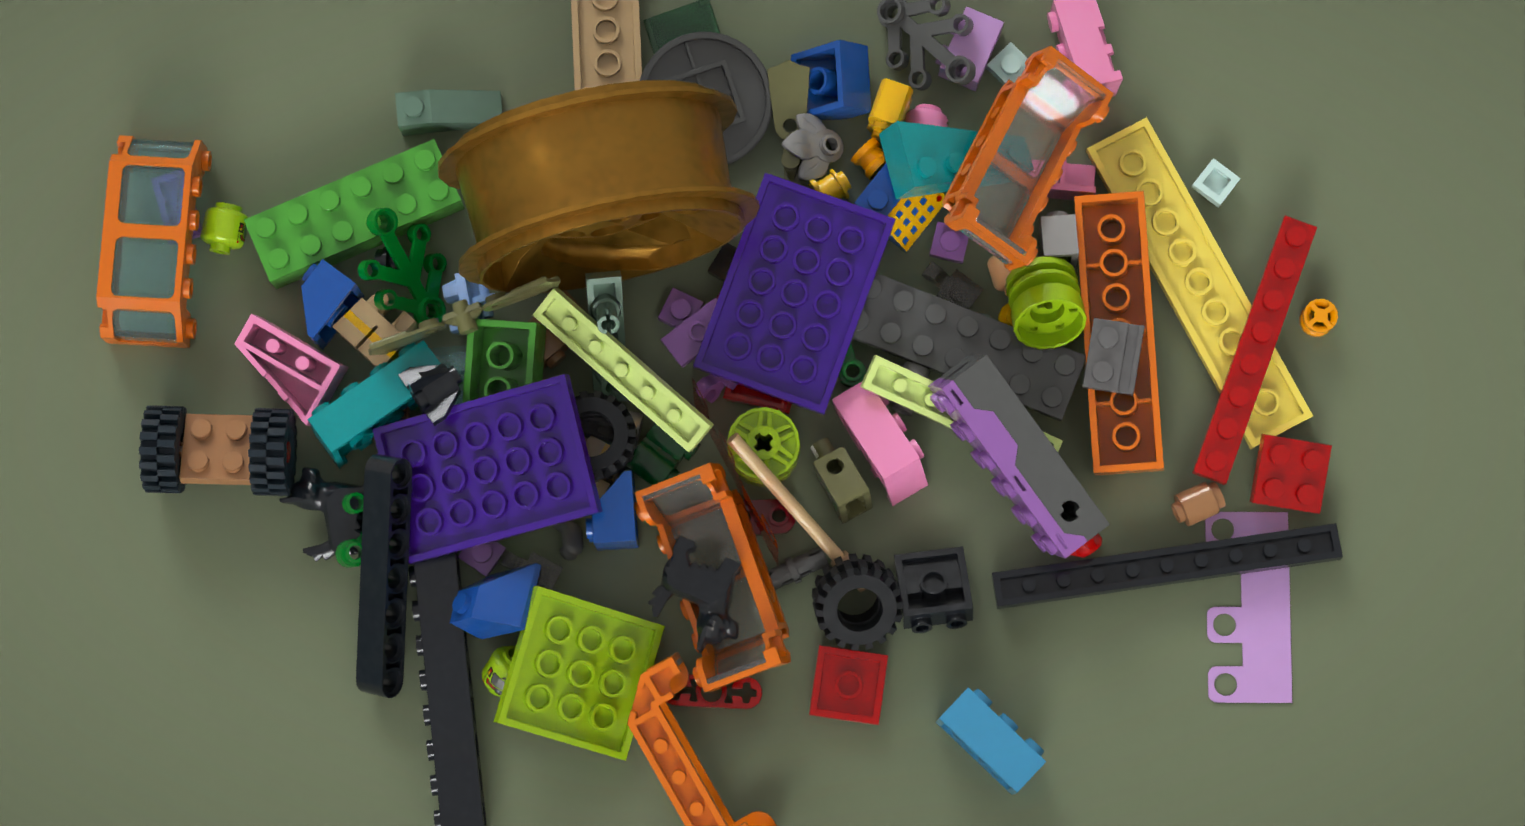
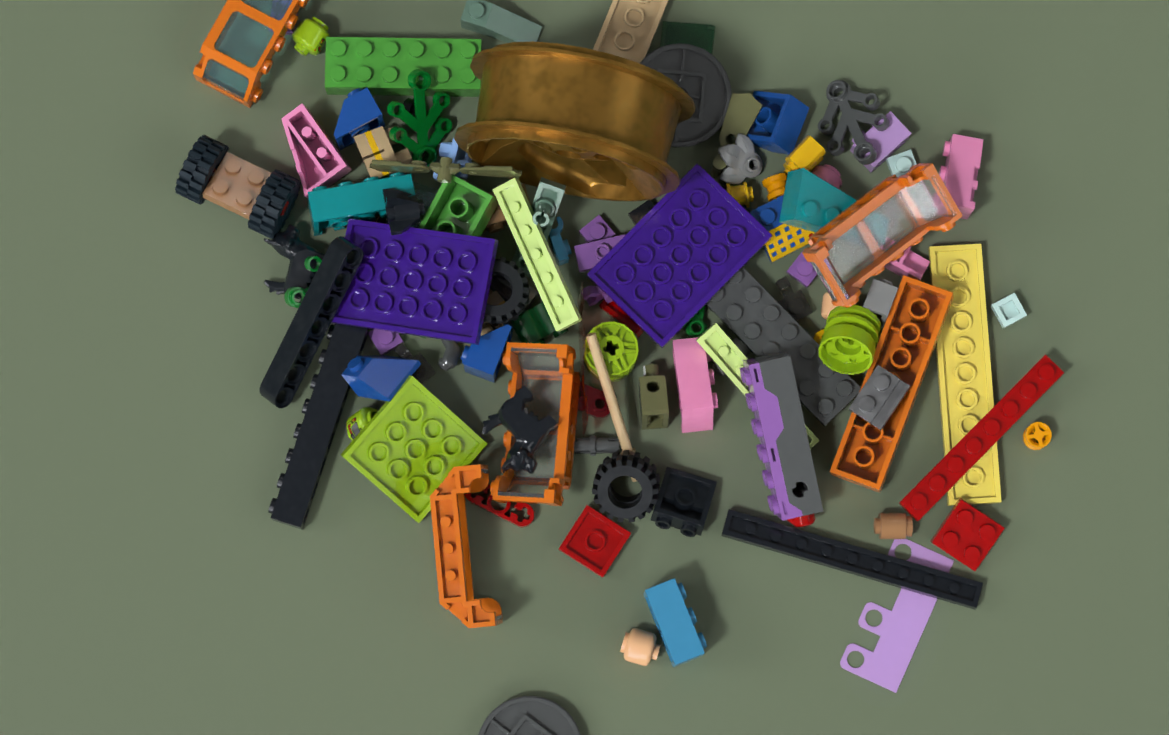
camera: 20 degrees right, 0 degrees up
none -> dark azure plate [549,216,572,266]
none -> light nougat head [620,628,661,666]

